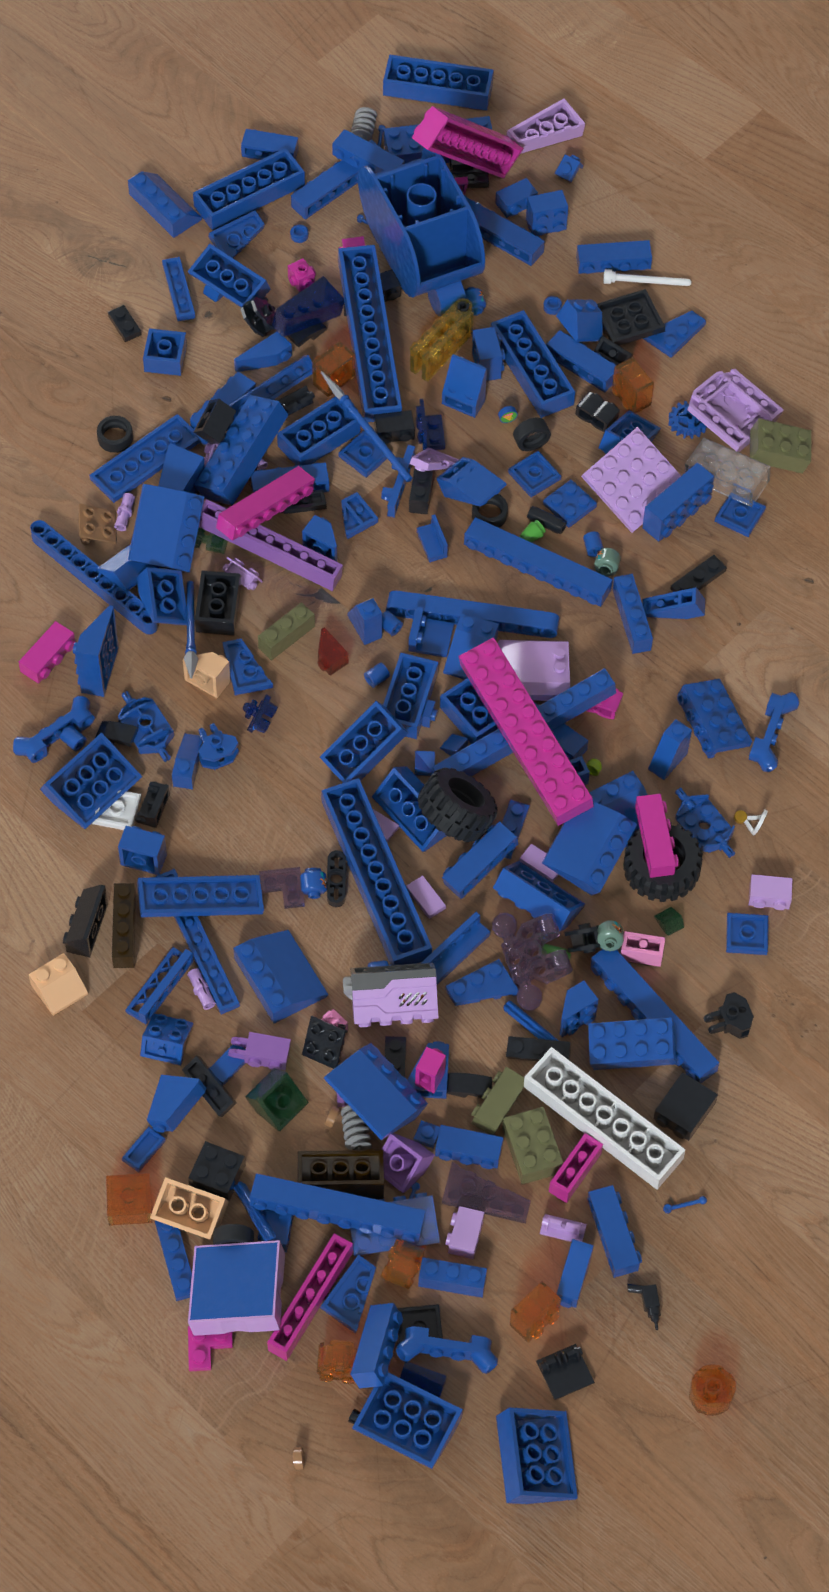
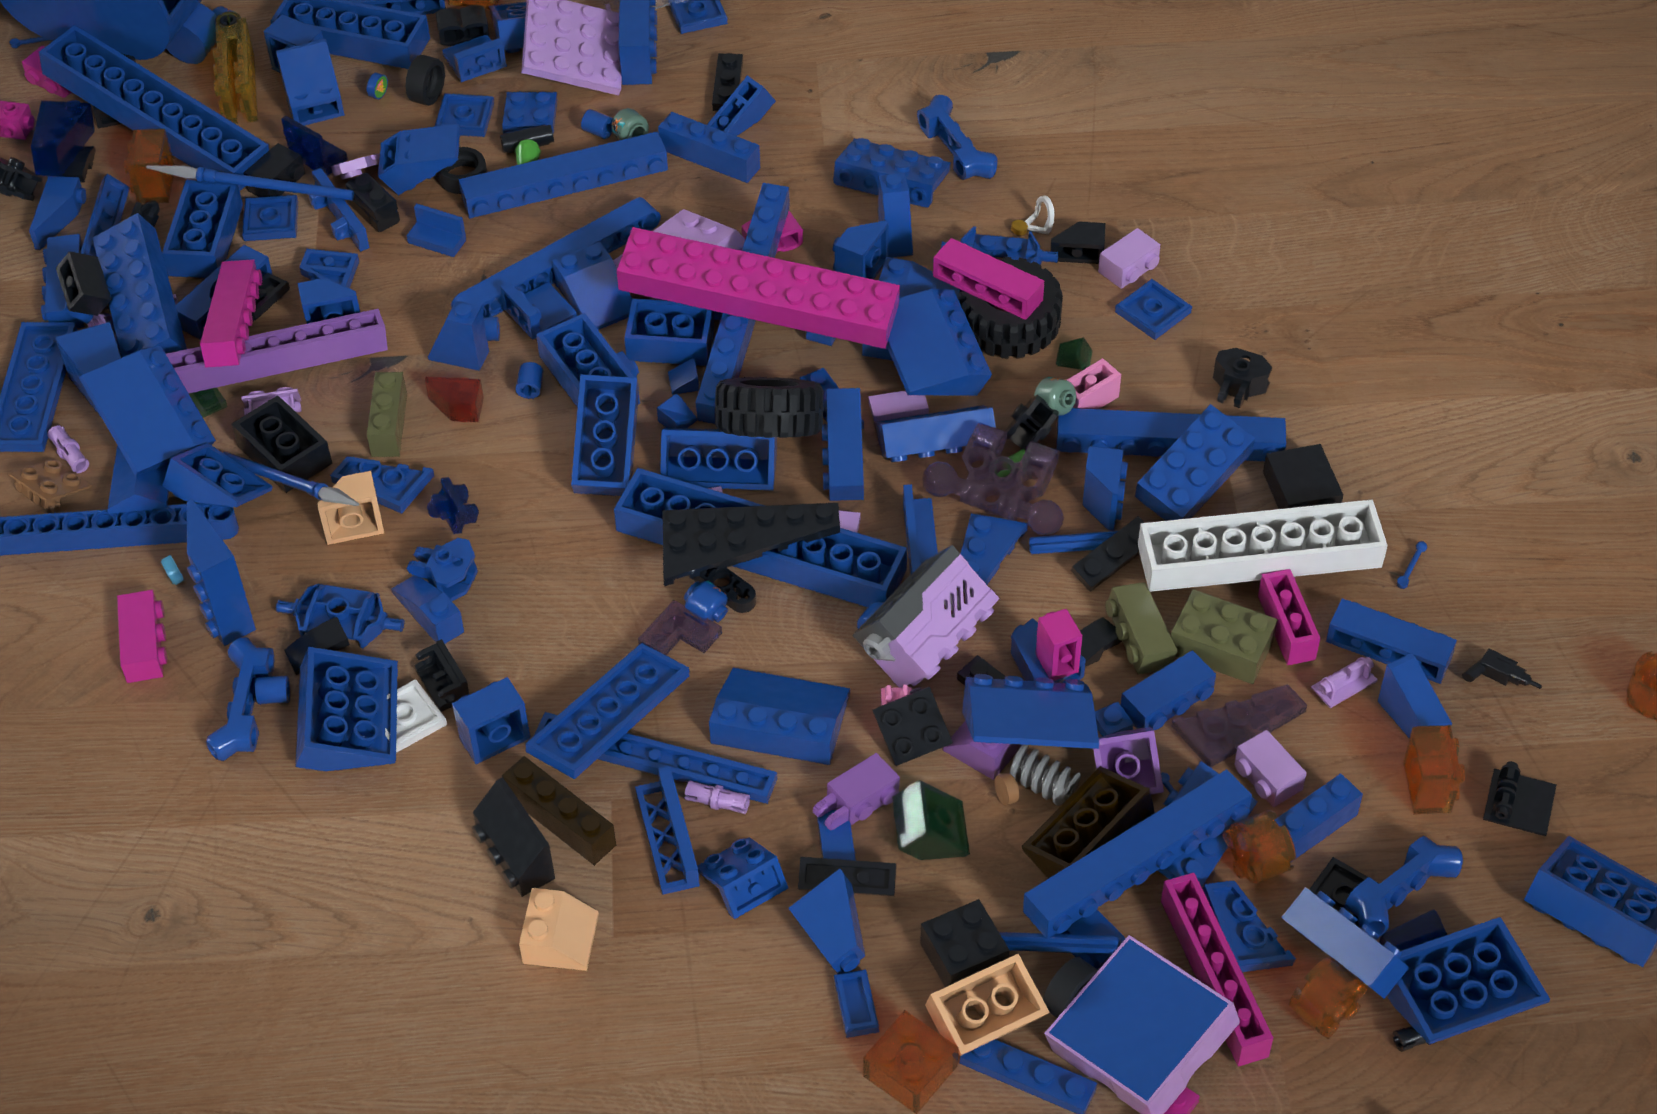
camera: 45 degrees left, 10 degrees down
none -> blue bracket [442,35,507,82]
none -> black wing [663,503,840,586]
none -> blue slope [832,220,889,280]
none -> black slope [1050,222,1106,264]

